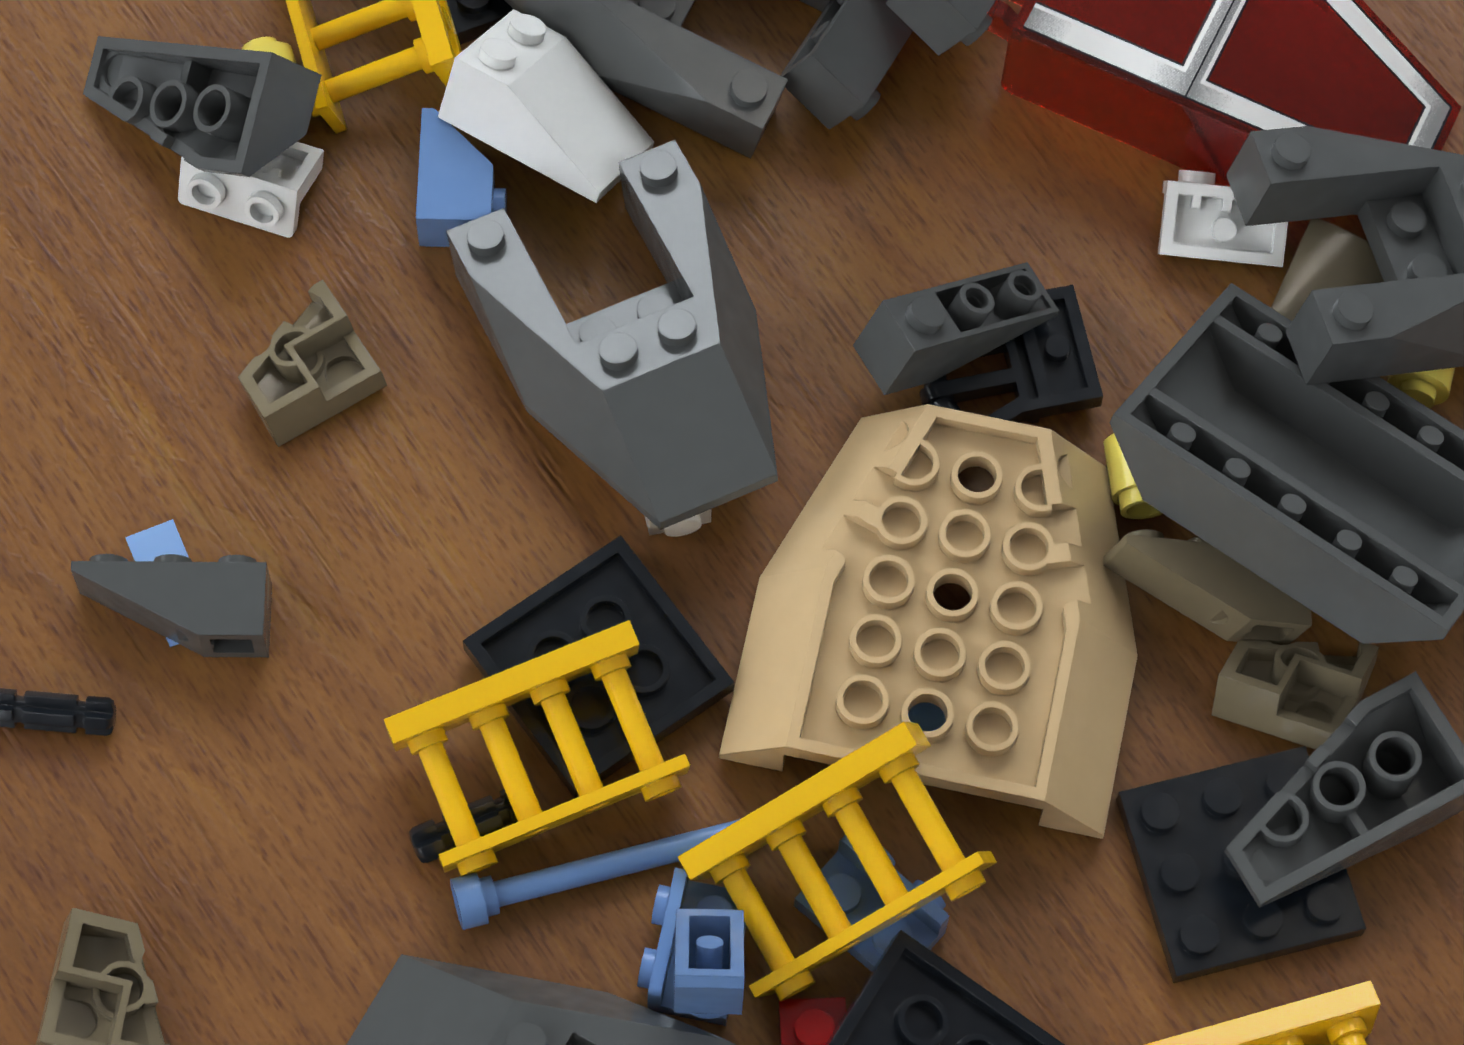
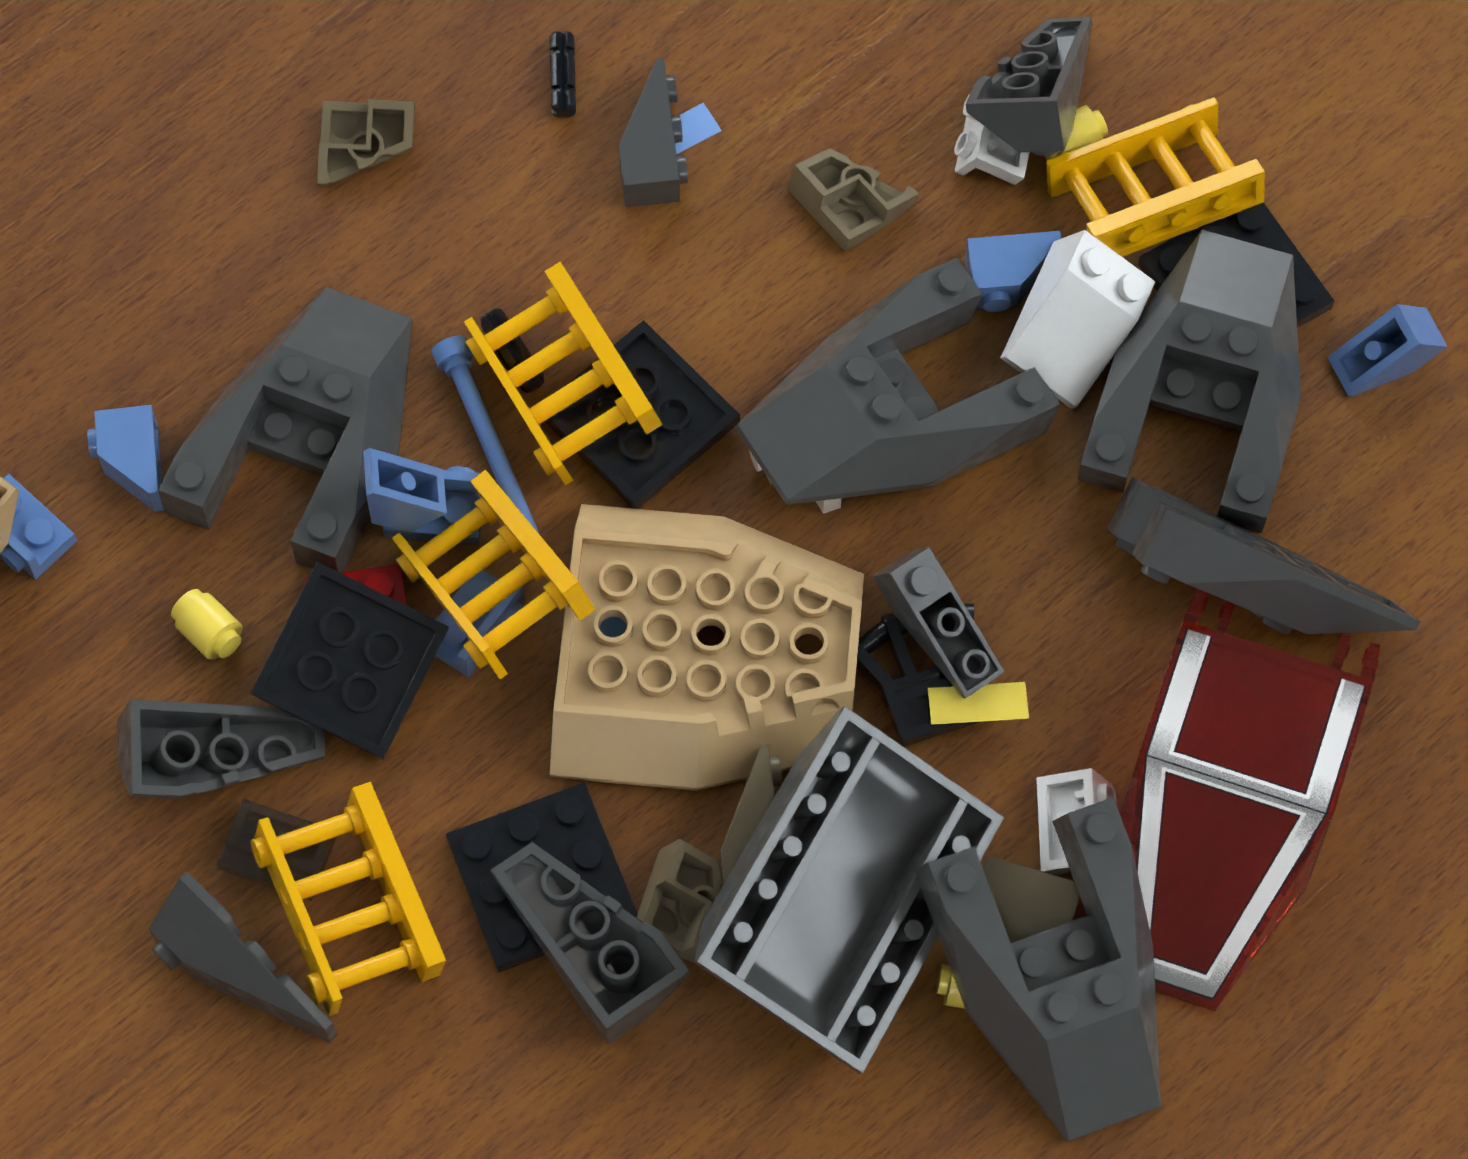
camera: 85 degrees right, 0 degrees up
none -> light yellow sticker [928,682,1029,725]

